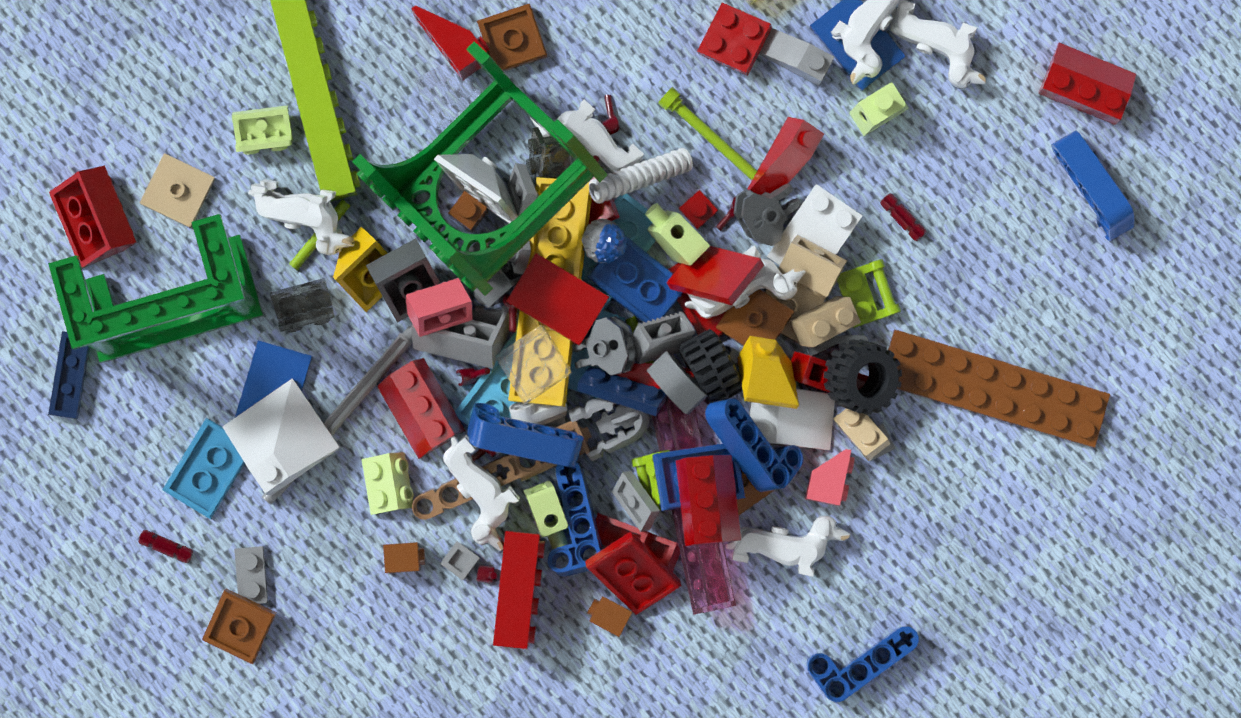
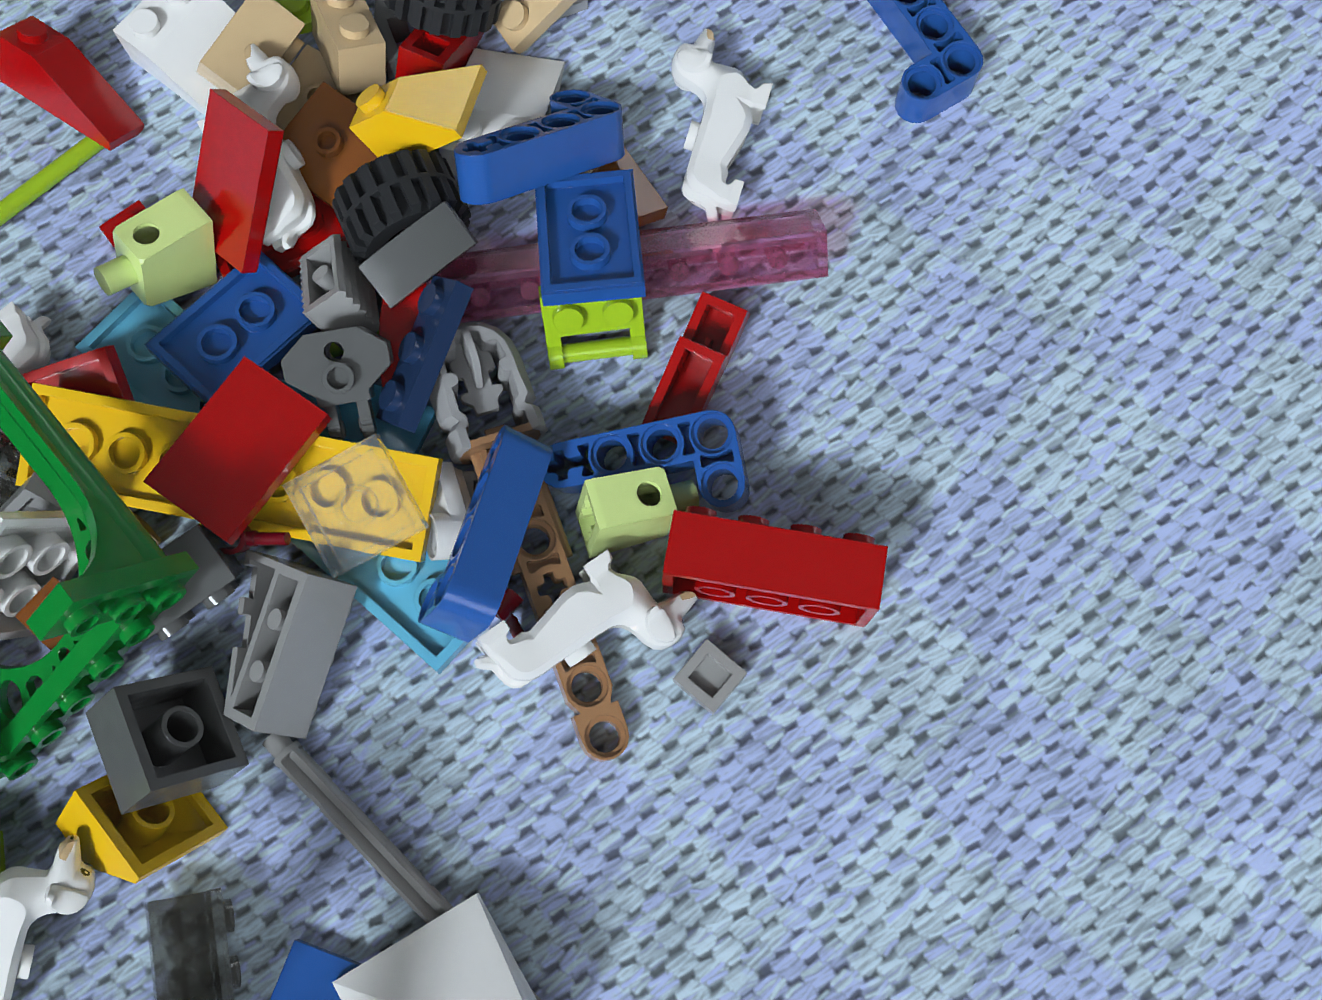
camera: 80 degrees left, 10 degrees down
lime bar [289,199,350,271] -> none
yellowish green bracket [362,452,414,515] -> none
red slope [377,358,466,459] -> none
dark orange brick [383,542,425,573] -> none
coral brick [406,278,473,337] -> none
dark red hand [456,367,490,386] -> none
dark red hand [476,565,497,584] -> none
light grey plate [509,241,531,274] -> none
piece [582,218,627,263] -> none
red tile [585,531,682,615] -> none
dark orange brick [587,596,632,637] -> none
white piece [589,148,693,204] -> none
light grey plate [612,471,660,532] -> none
red slope [676,455,741,546] -> none
dark red hand [716,197,736,231] -> none
dark grey hinge [734,184,801,246] -> none
coral slope [805,449,855,506] -> none

